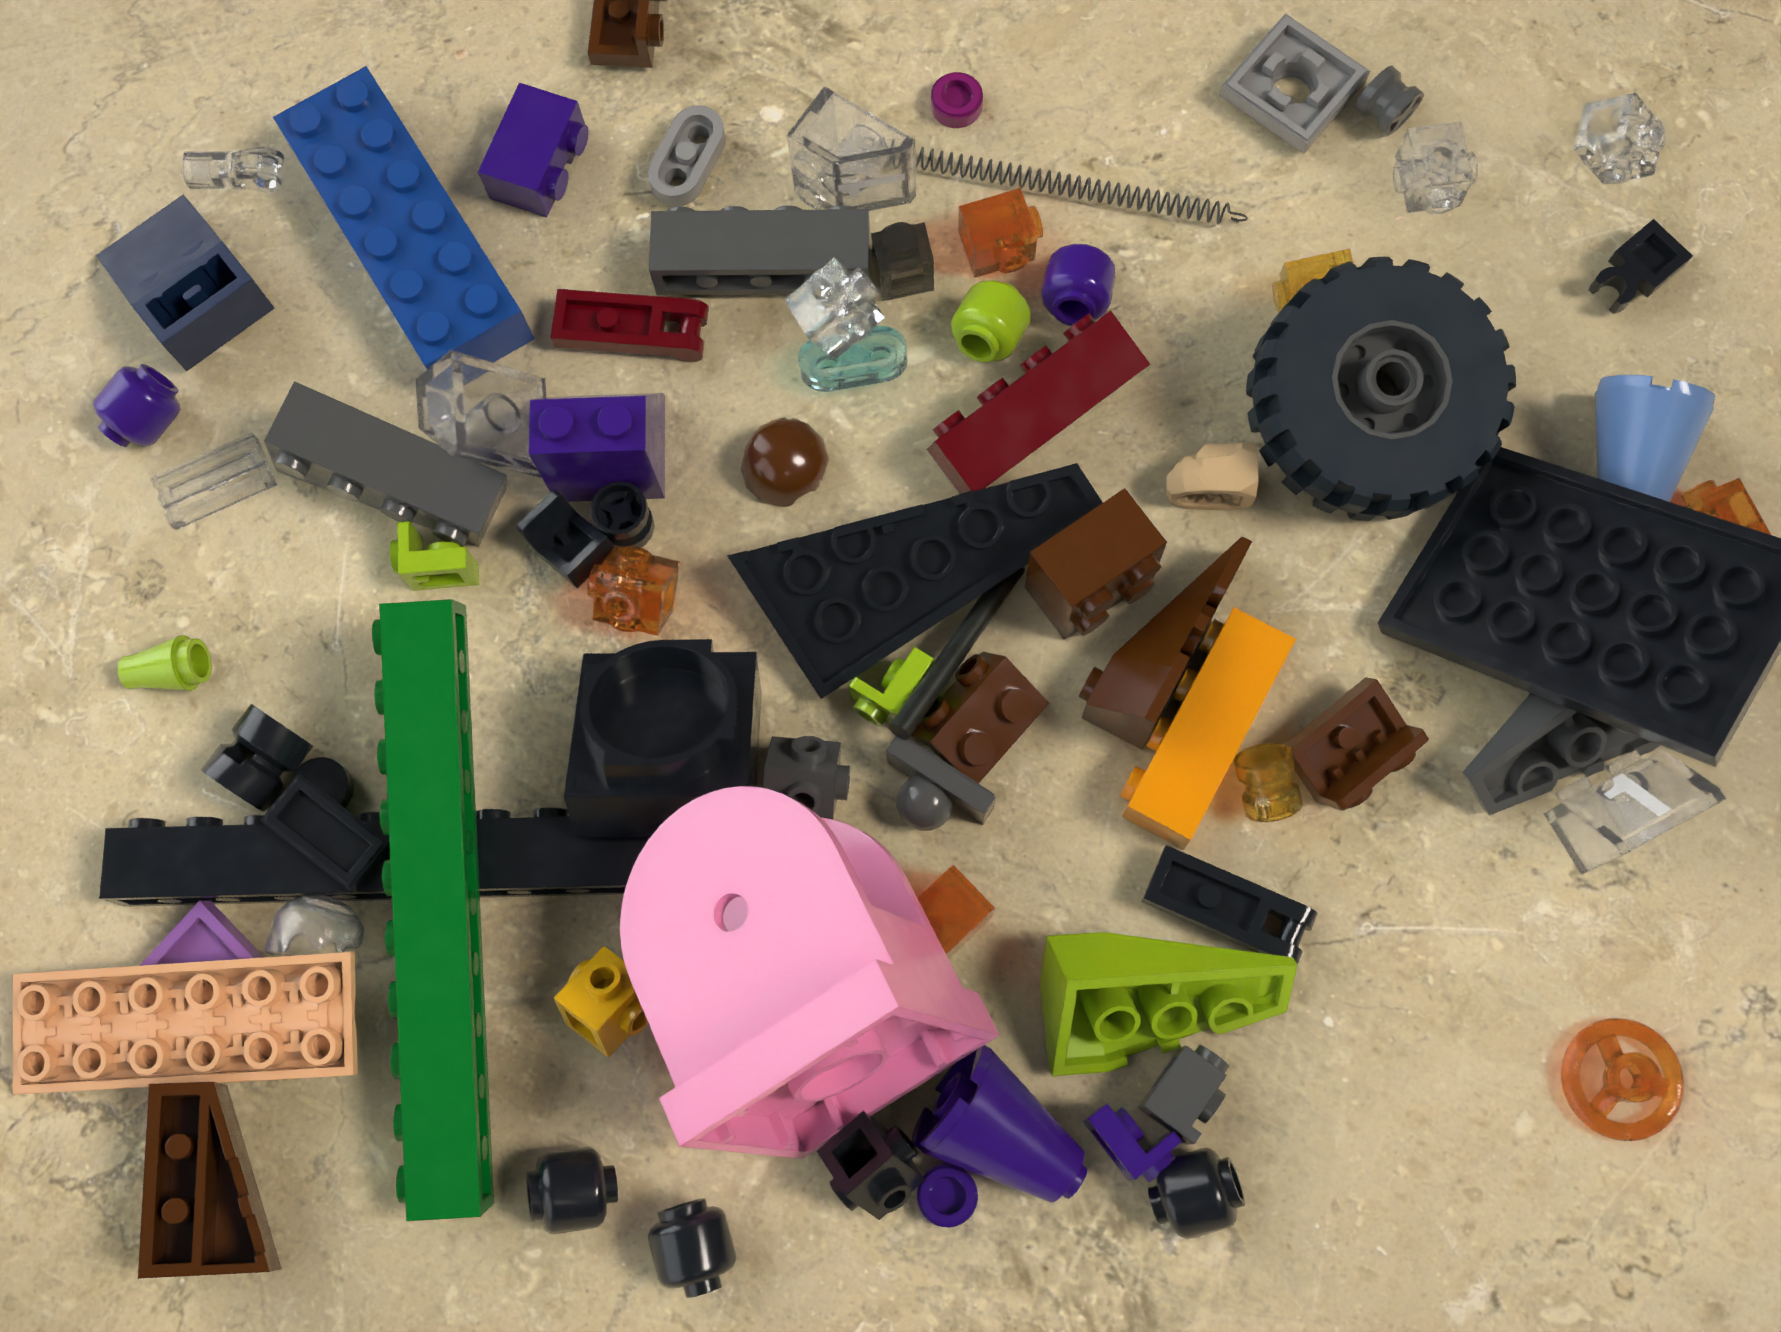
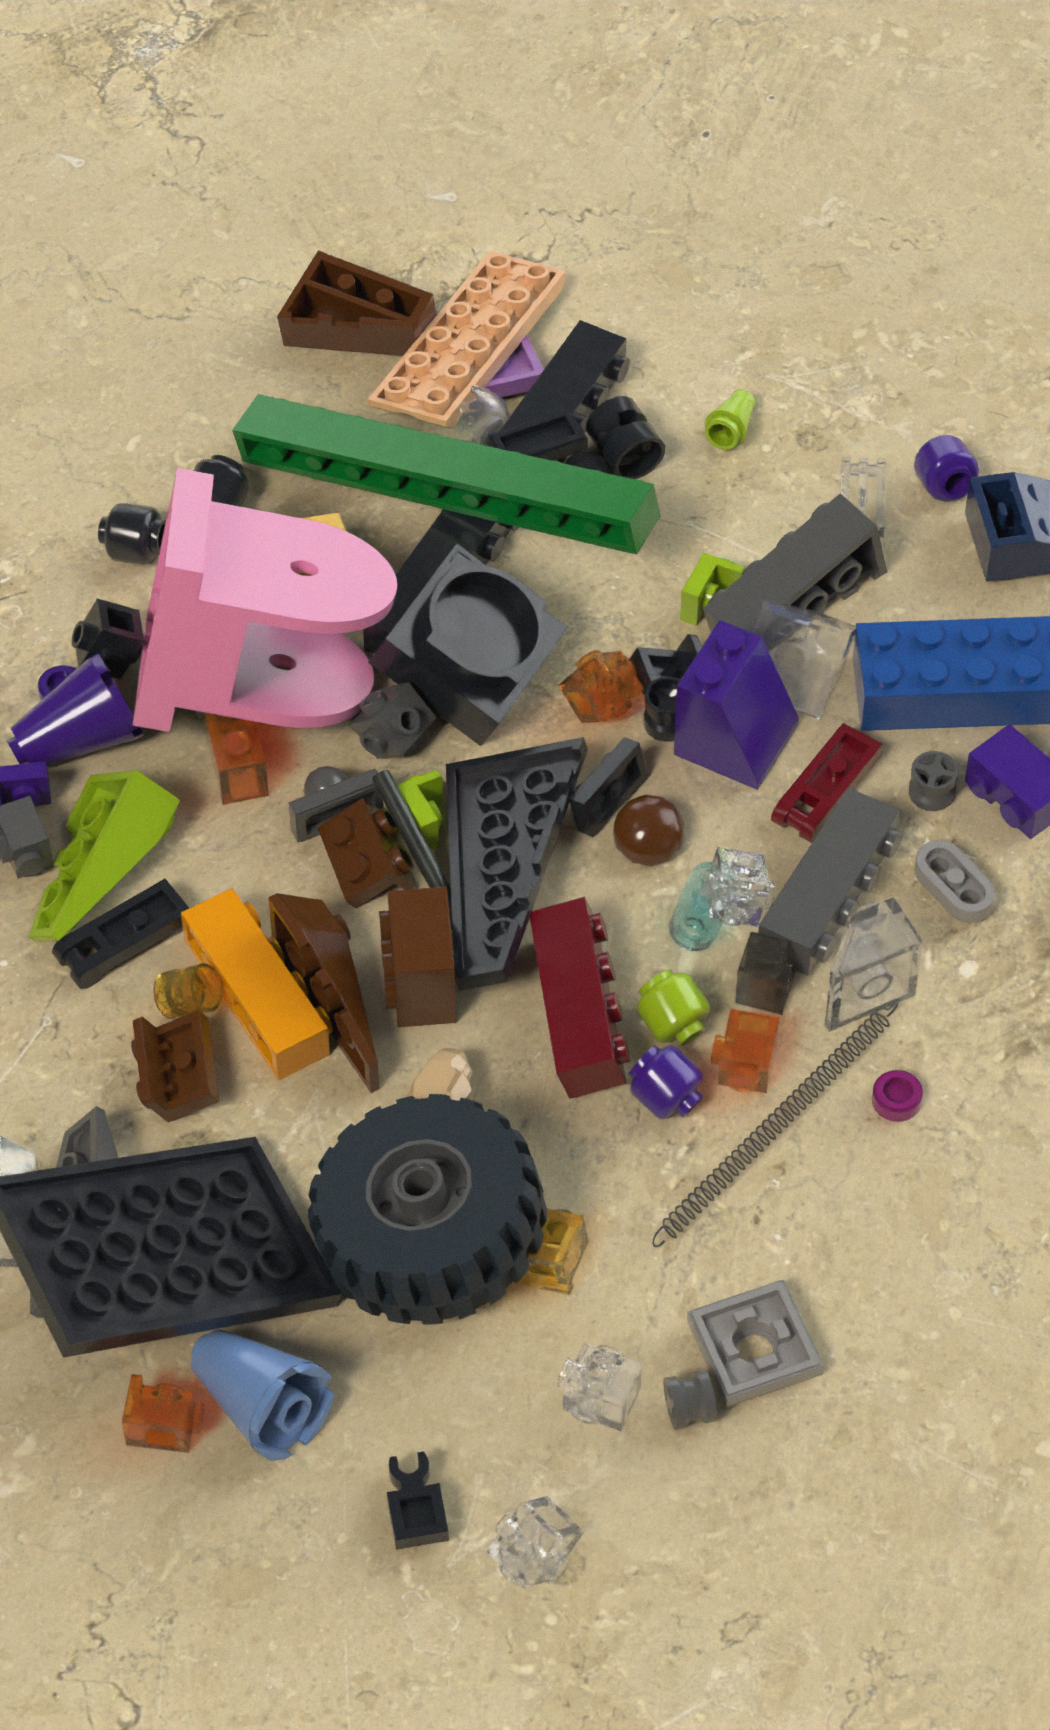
camera: 115 degrees right, 20 degrees down
none -> black plate [569,737,648,837]
none -> dark grey wheel [909,751,959,811]

